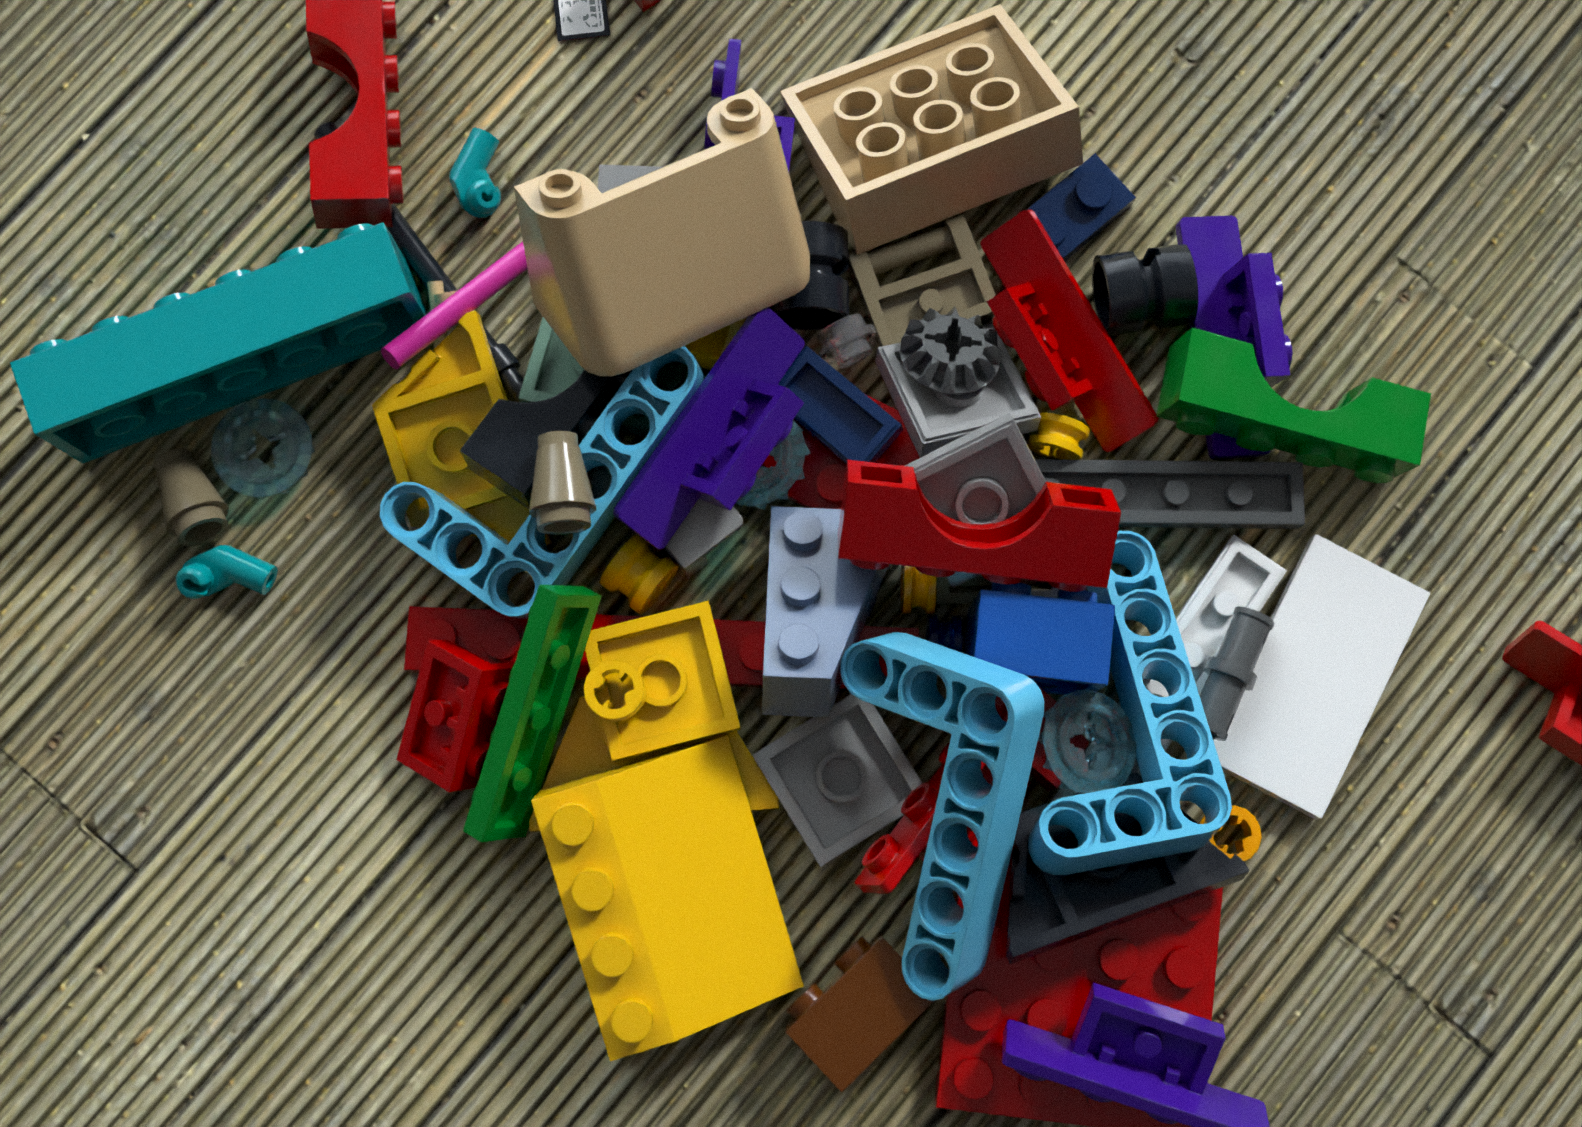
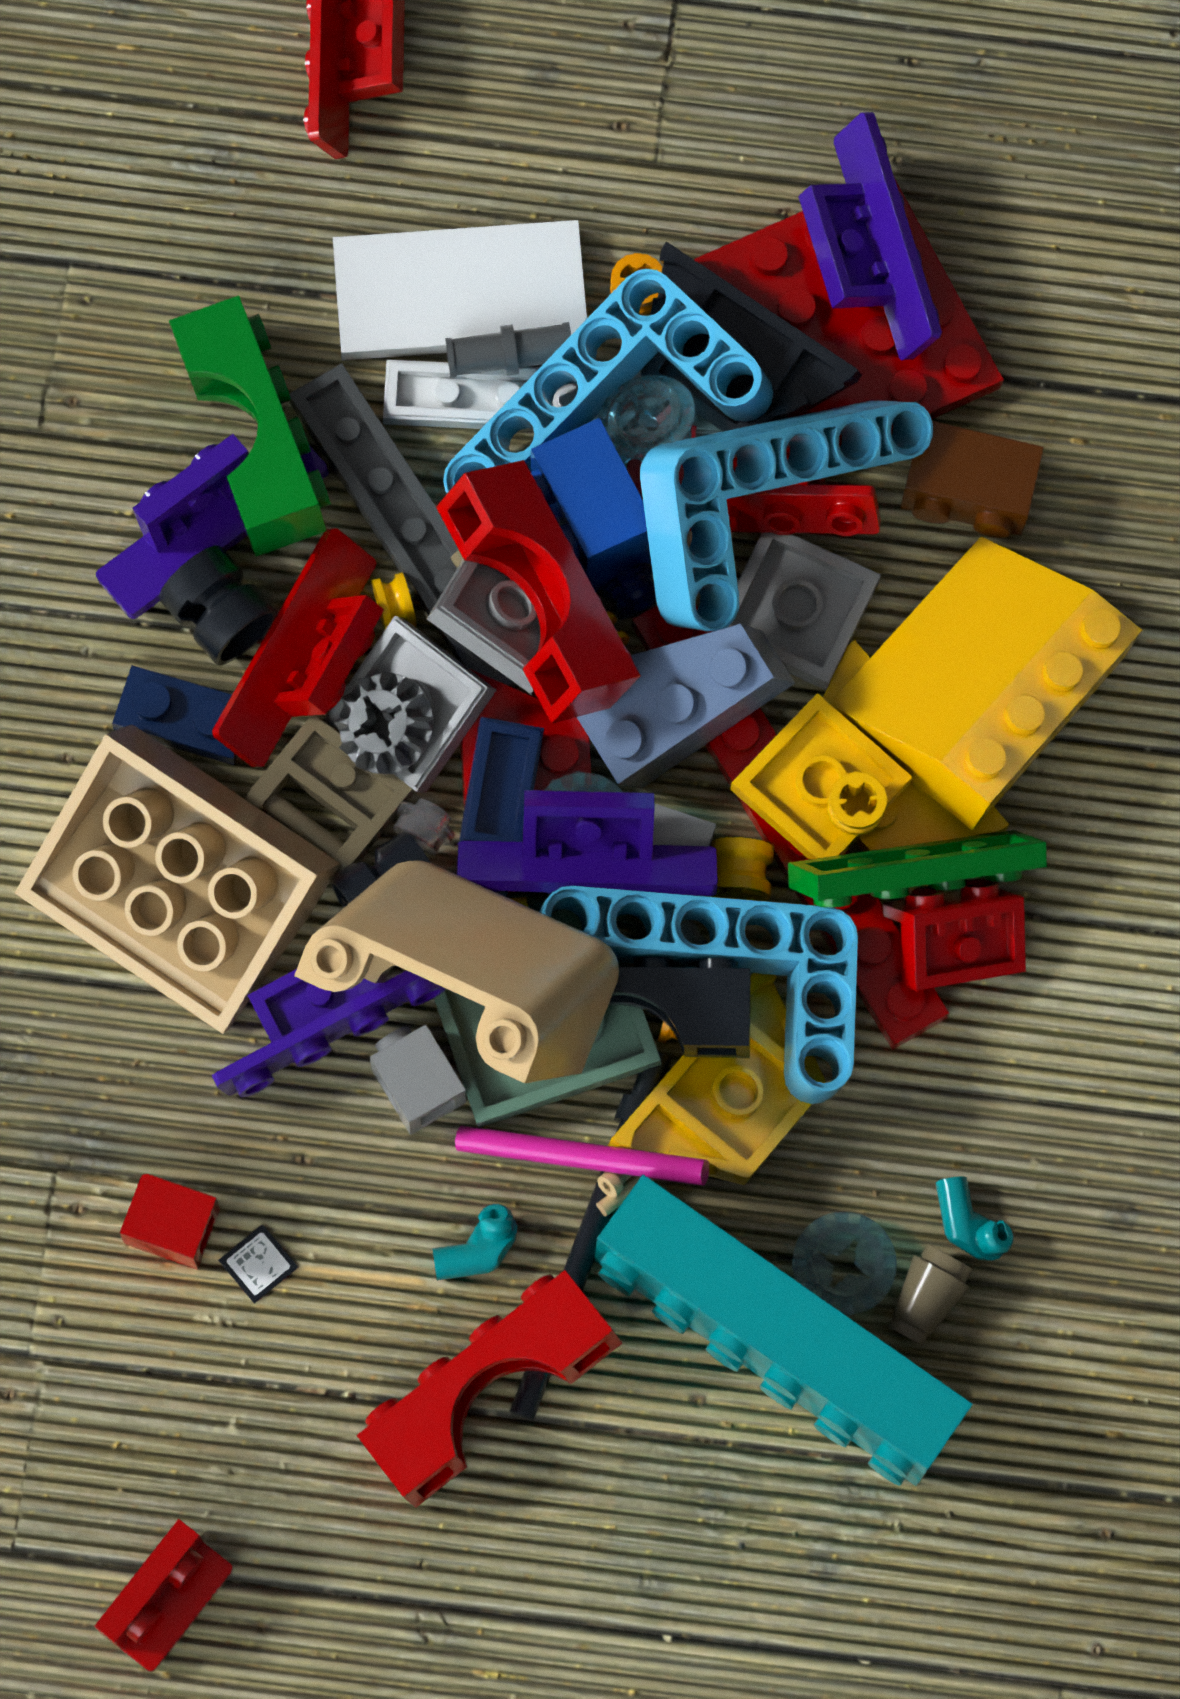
camera: 125 degrees left, 5 degrees down
dark tan cone [529,431,597,535] -> none

